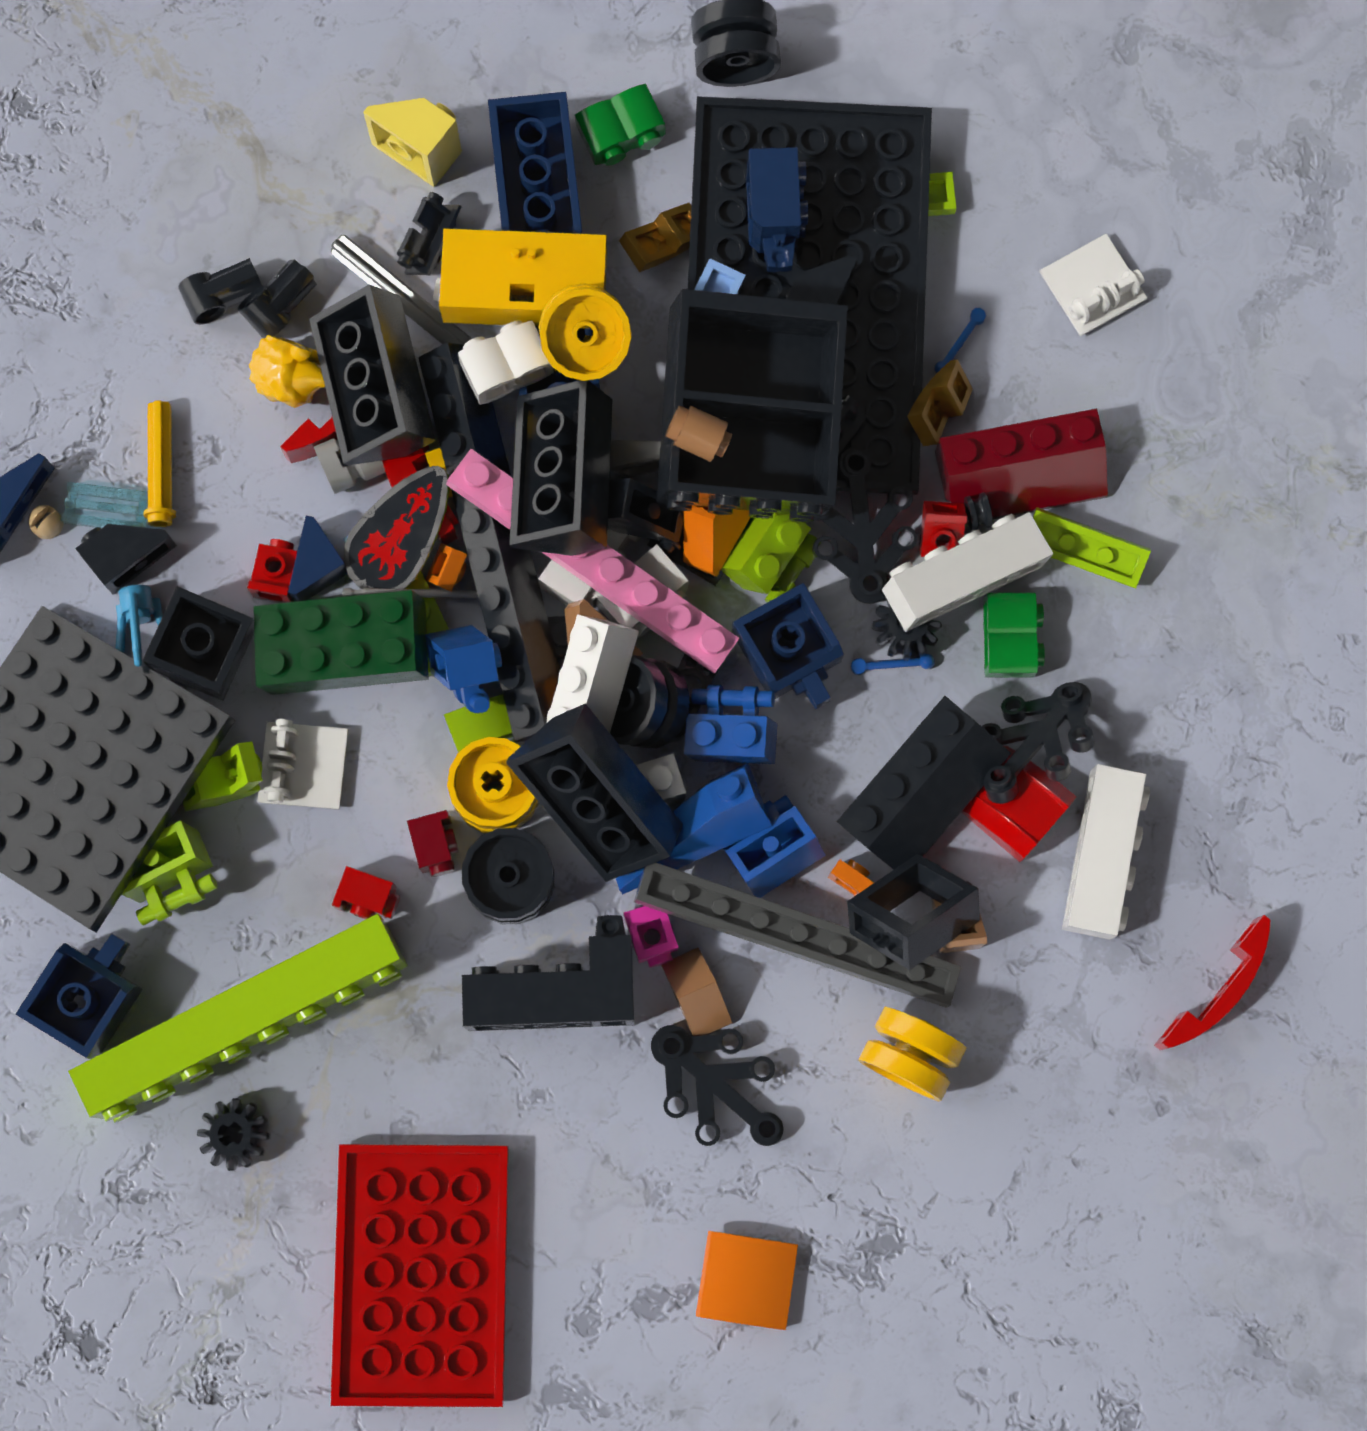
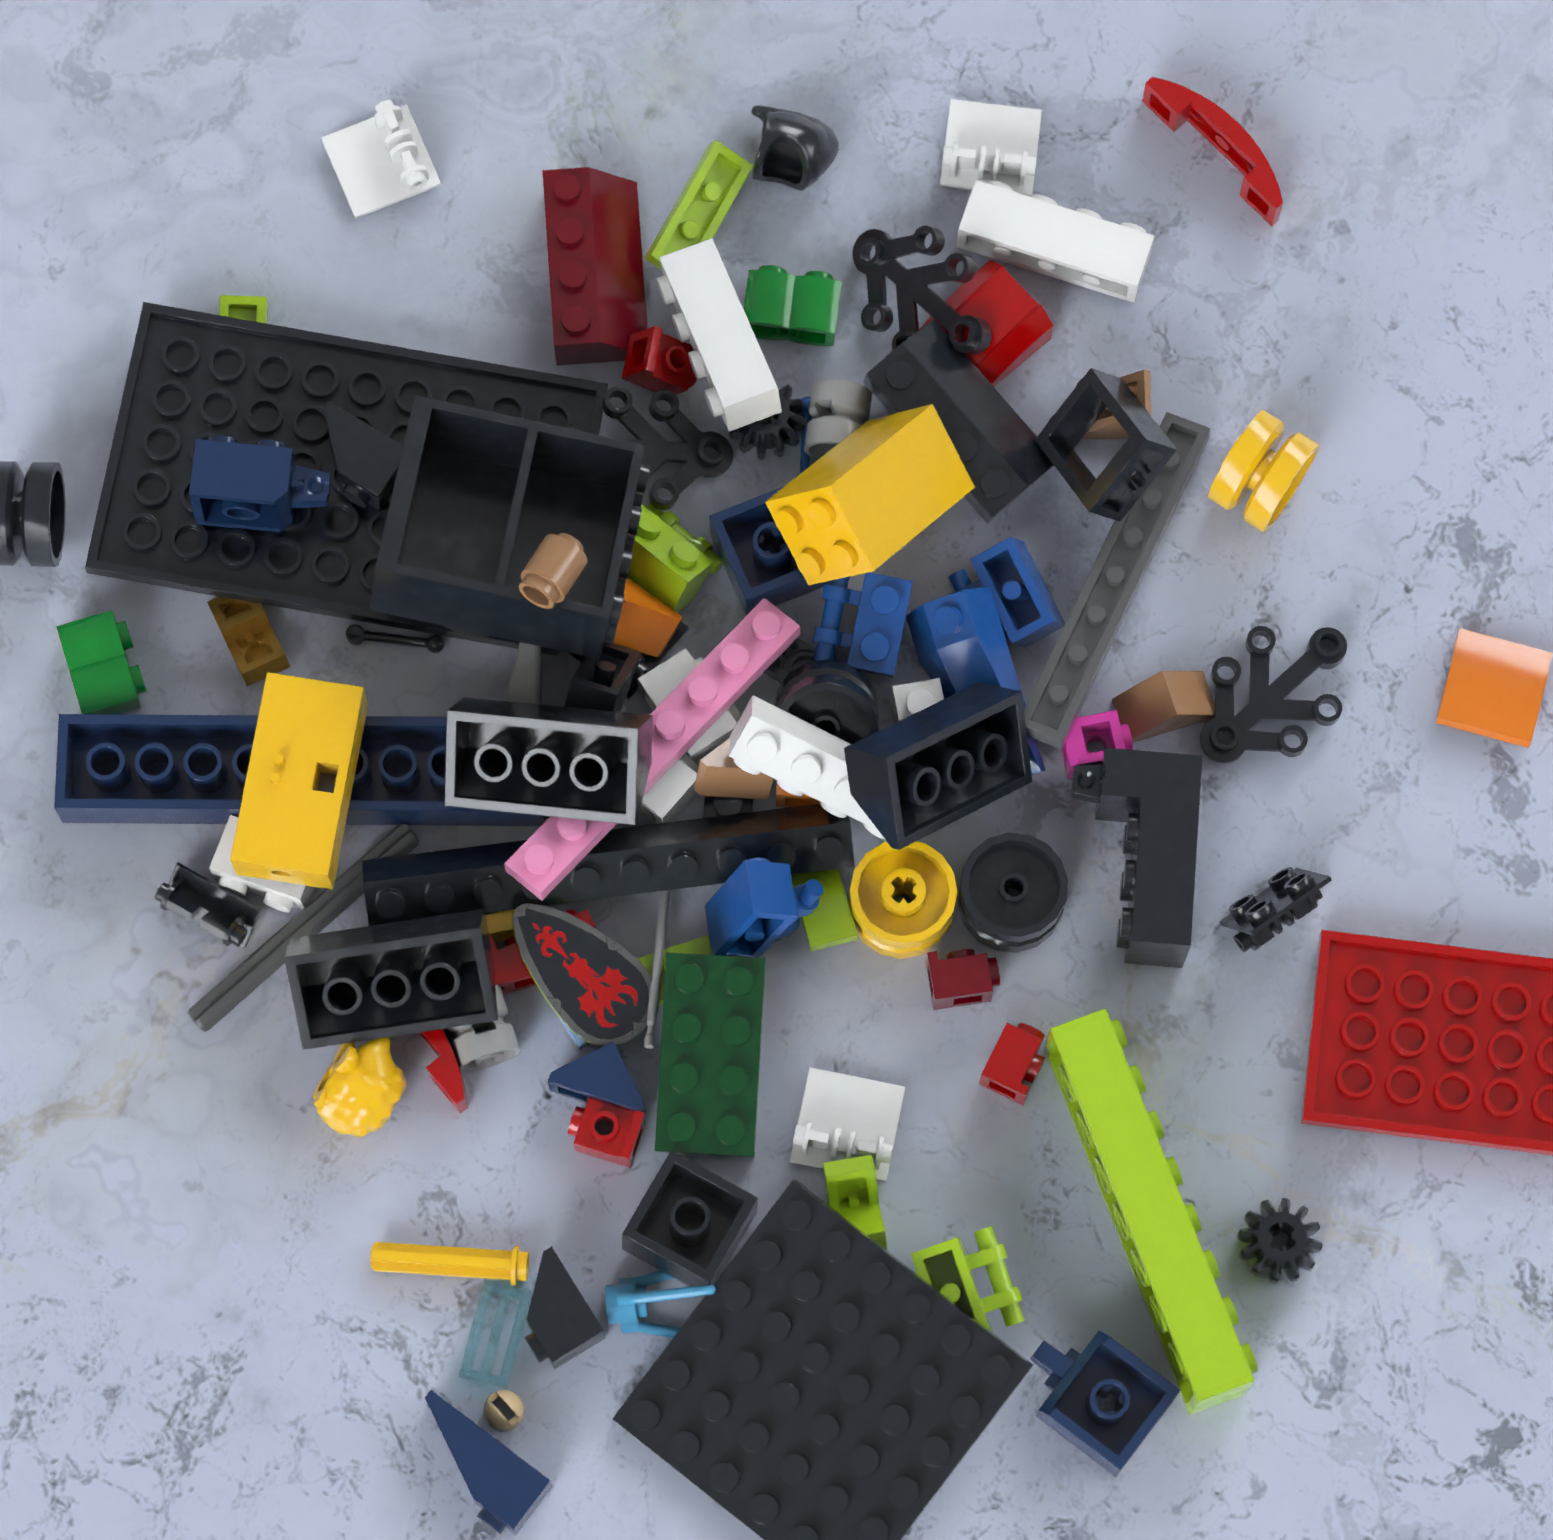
camera: 80 degrees left, 5 degrees down
black piece [178,258,262,325] -> none
black piece [237,259,317,338] -> none
light yellow slope [363,98,462,187] -> none
orange plate [425,543,467,592] -> none
white brick [458,320,554,405] -> none
yellow wheel [538,283,631,381] -> none
light blue plate [694,259,746,294] -> none
orange plate [828,859,874,896] -> none
pearl gold slope [908,359,973,447] -> none
blue hinge [934,308,986,373] -> none
black bush [964,492,993,532] -> none
none -> black piece [751,105,839,191]
none -> yellow brick [765,404,975,586]
none -> light grey wheel [804,380,872,459]
none -> white hinge [940,99,1042,197]
none -> black hinge [1219,867,1332,952]

